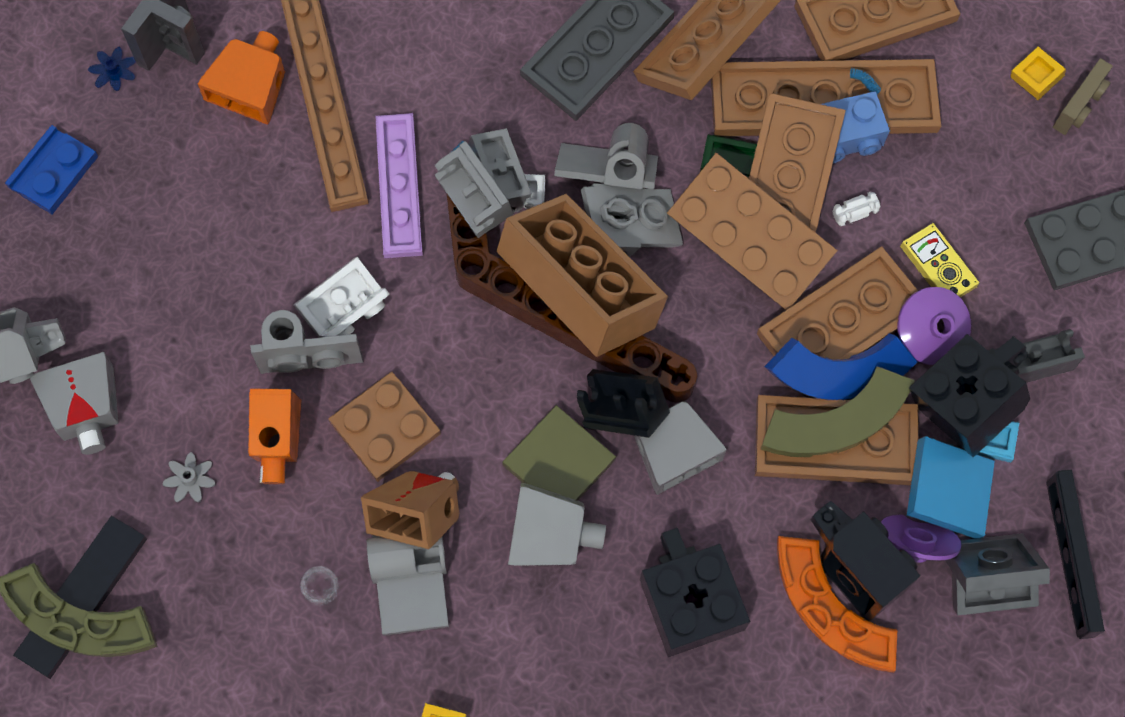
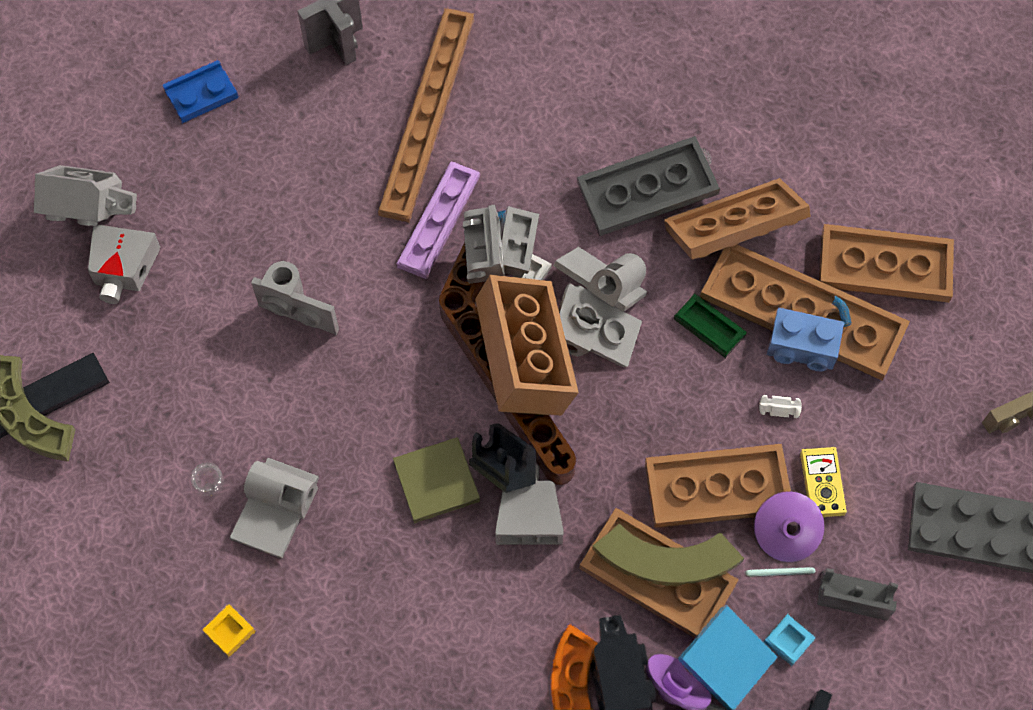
camera: 30 degrees right, 5 degrees down
clear blue plant [88,47,136,91] -> none
light grey plant [162,452,216,503] -> none
orange torso [198,31,285,125] -> none
orange torso [248,389,301,484] -> none
white bracket [294,257,390,338] -> none
medium nougat plate [328,372,441,482] -> none
medium nougat torso [361,471,459,549] -> none
light grey torso [508,483,606,566] -> none
black hinge [640,528,750,657] -> none
medium nougat plate [667,153,838,310] -> none
medium nougat plate [749,93,846,233] -> none
blue tile [764,333,917,400] -> none
black hinge [909,334,1030,457] -> none
yellow plate [1011,47,1066,100] -> none

